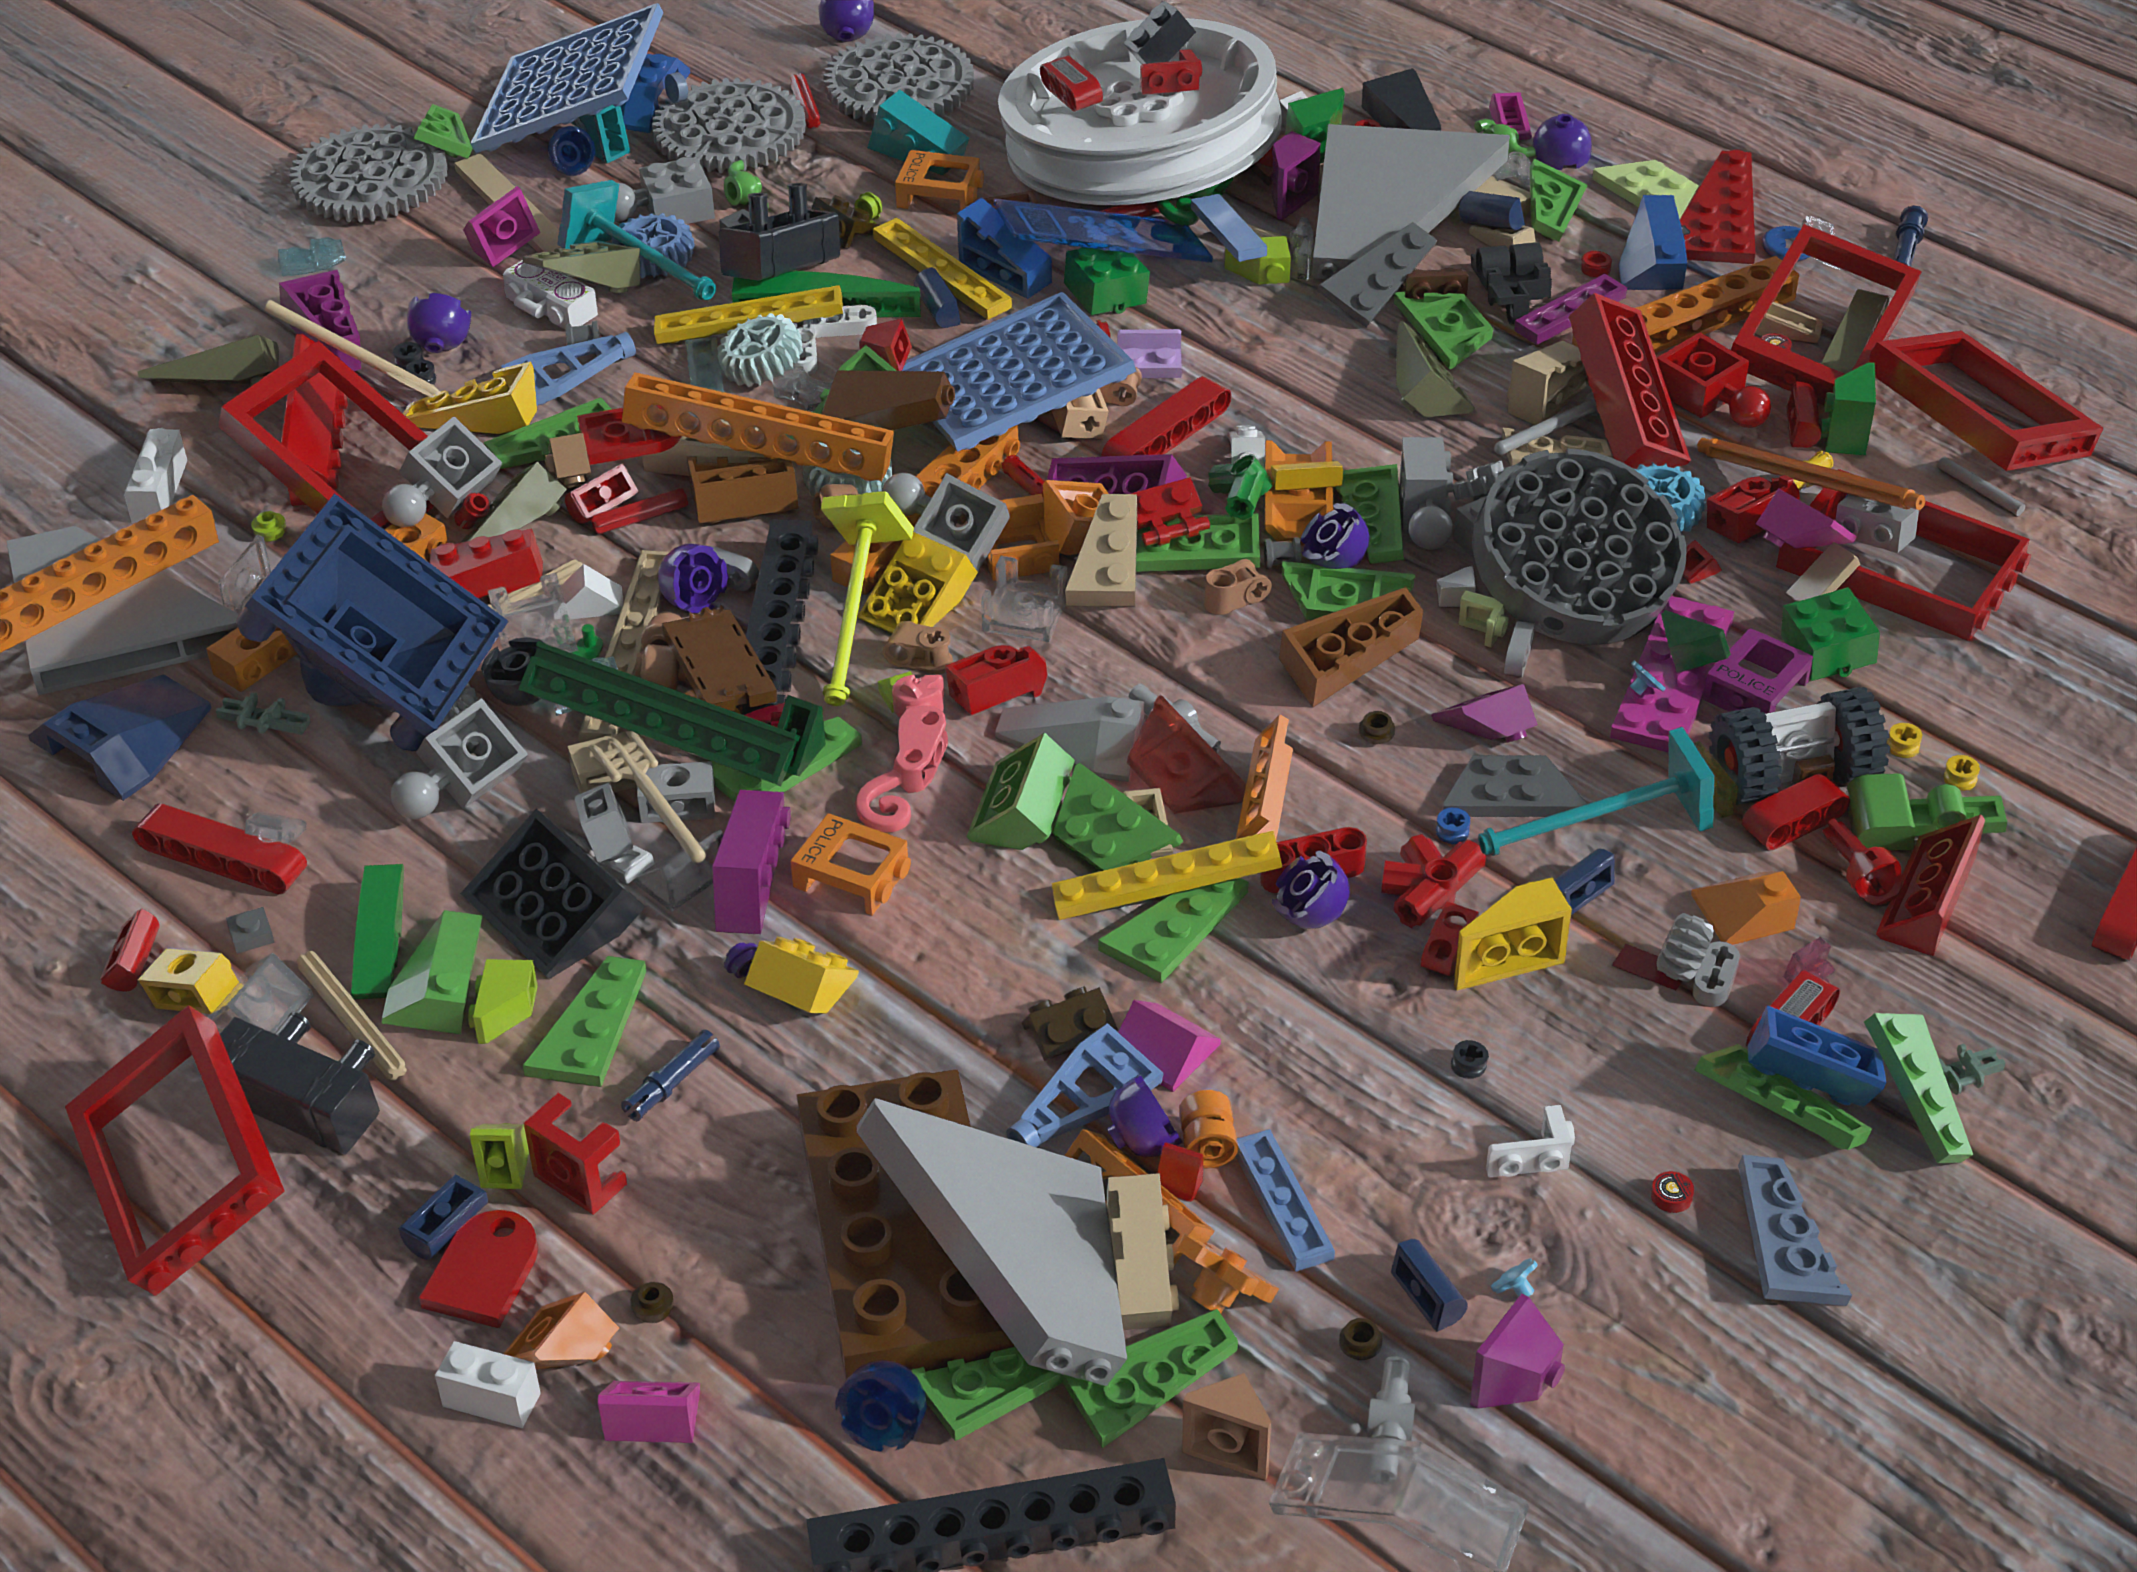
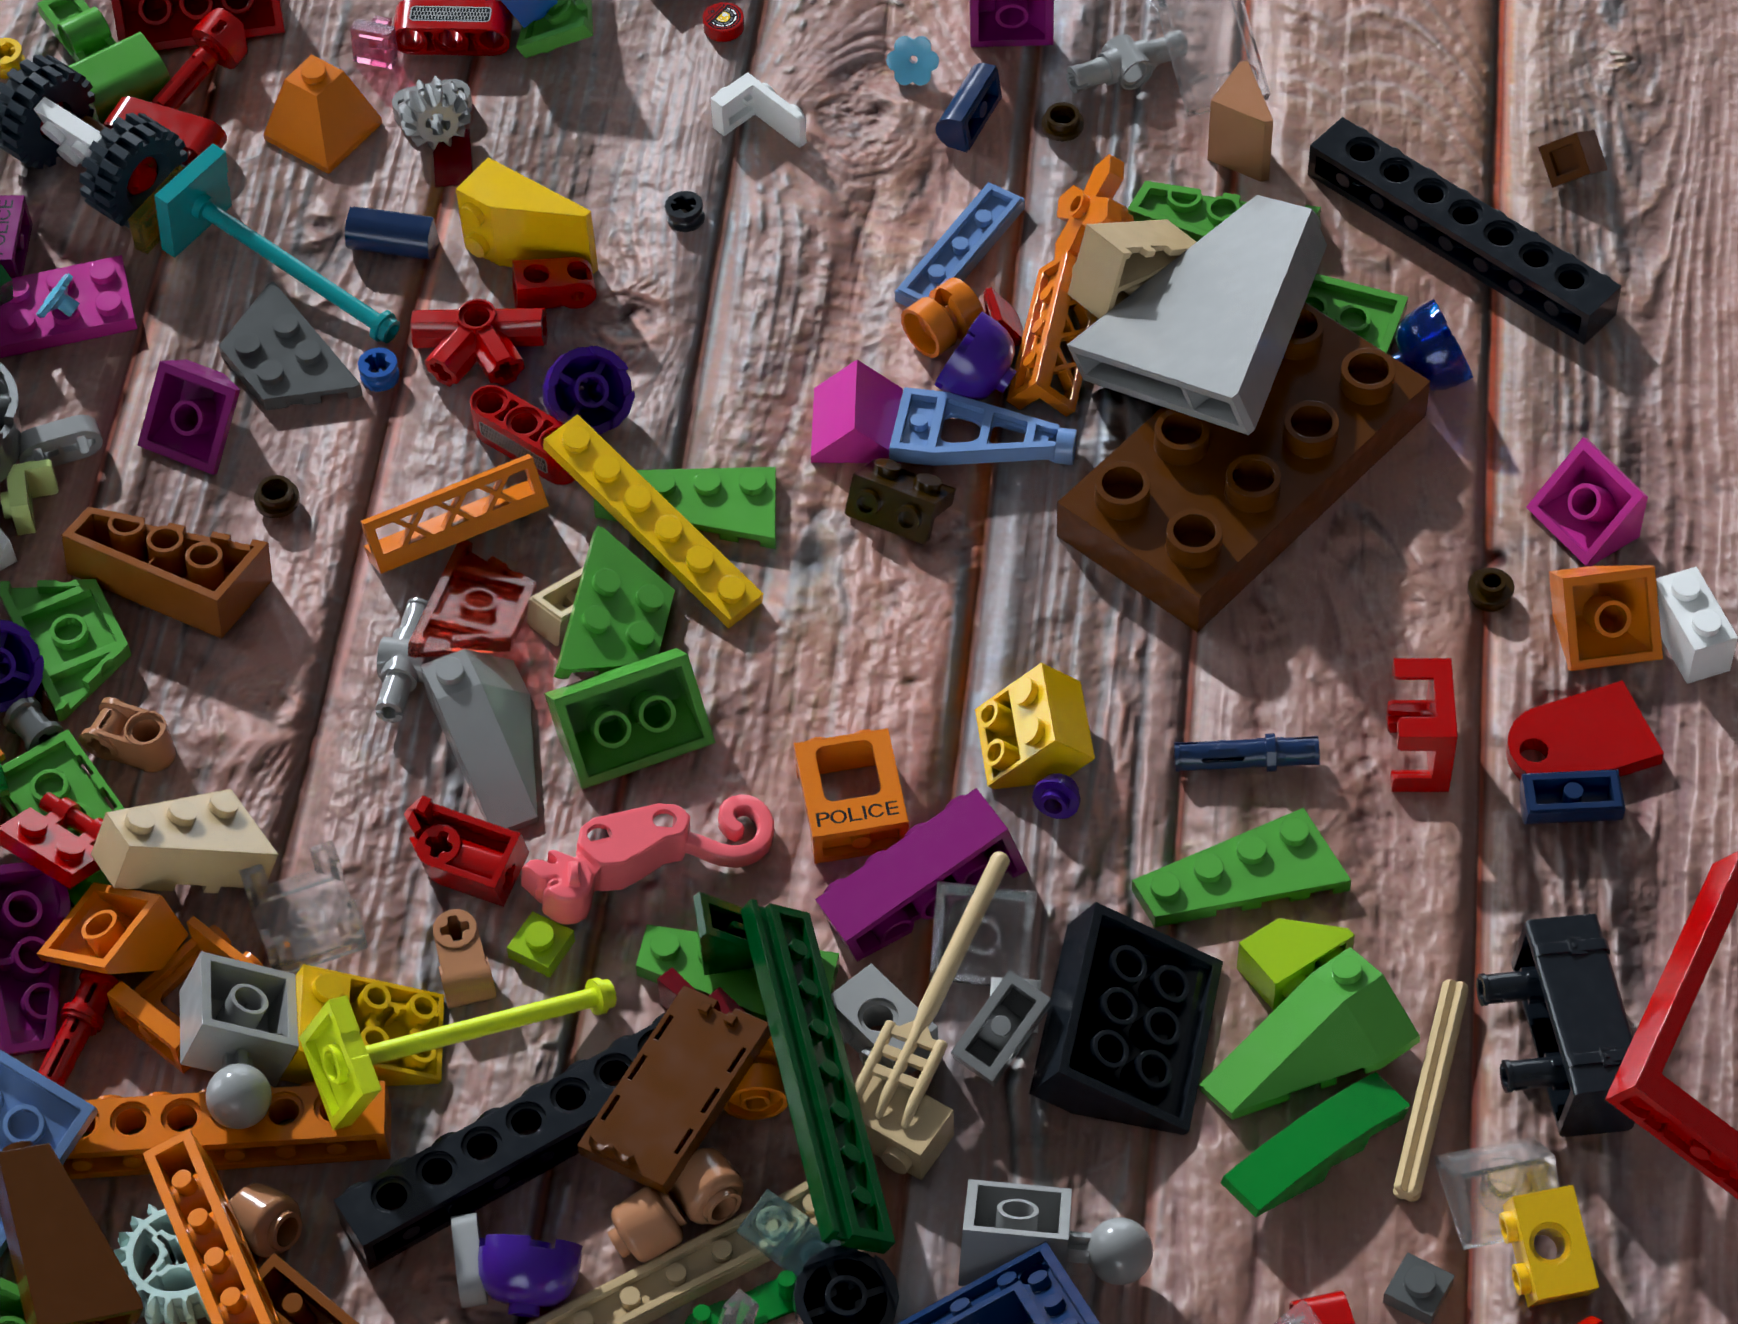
camera: 125 degrees left, 10 degrees up
lime slope [470,1123,529,1189] -> none

